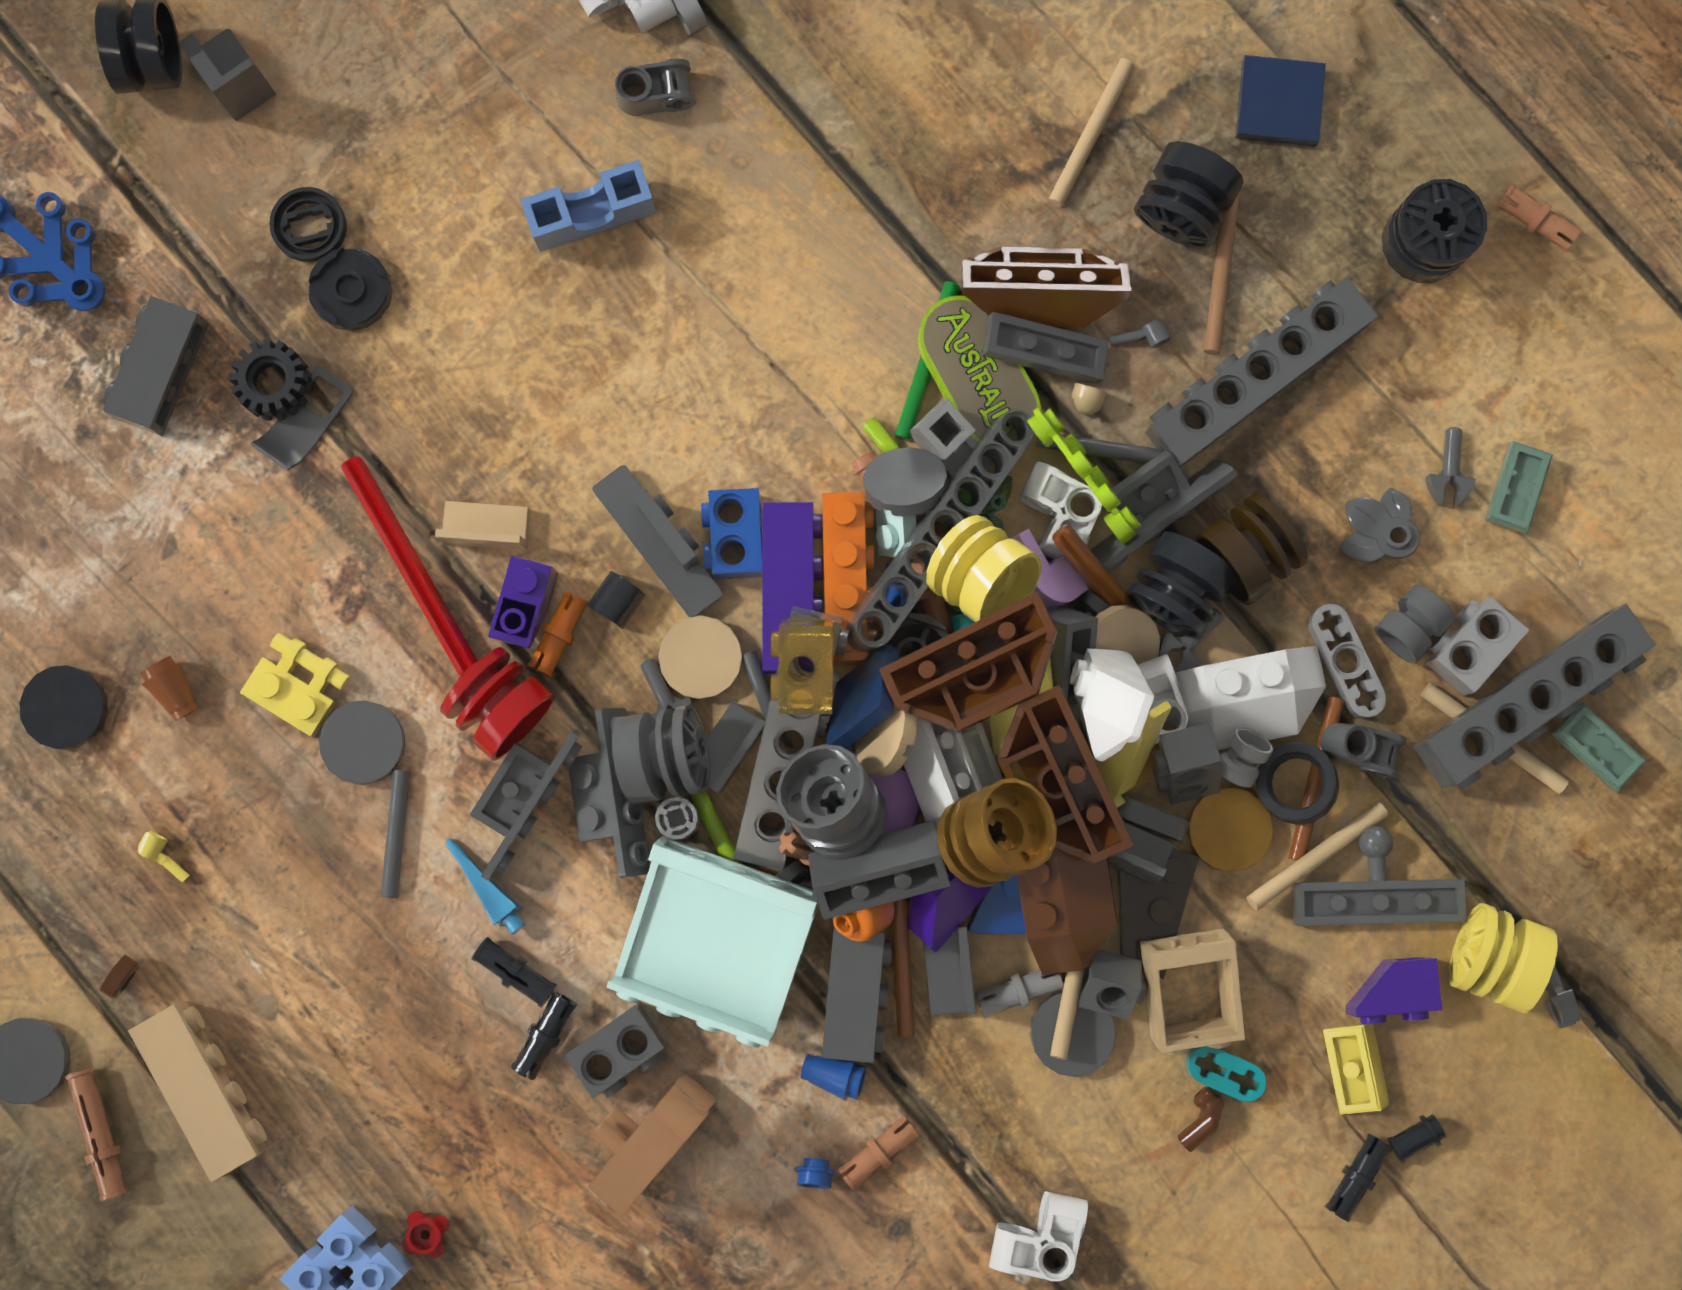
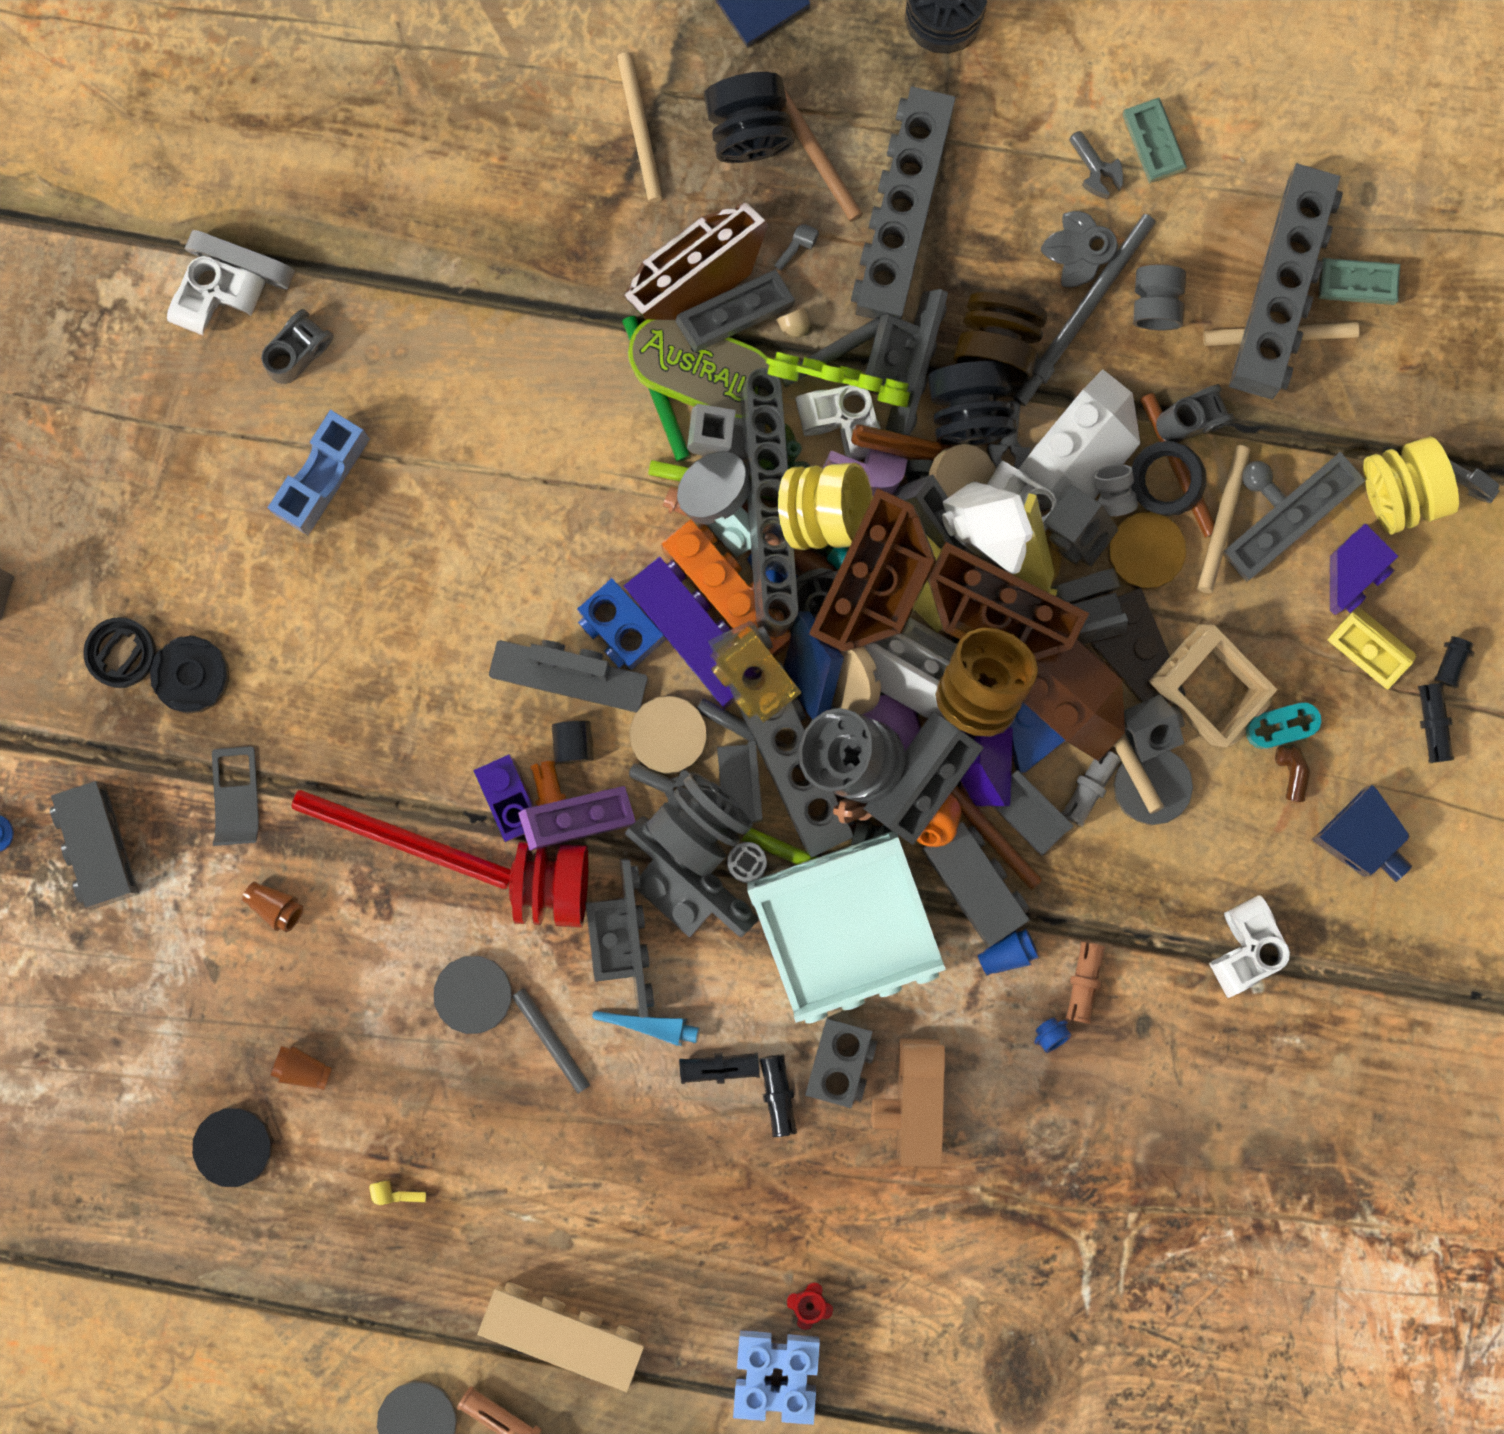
camera: 30 degrees left, 0 degrees up
reddish brown tile [100,955,139,999] -> none
black tyre [229,340,313,421] -> none
light yellow plate [240,633,350,737] -> none
tan panel [435,501,530,551] -> none
light grey beam [1307,604,1386,719] -> none
light grey brick [1425,597,1529,696] -> none
none -> dark orange cone [242,882,303,932]
none -> medium lavender plate [518,786,636,850]
none -> dark grey bar [1013,214,1156,406]
none -> dark blue torso [1312,785,1412,882]

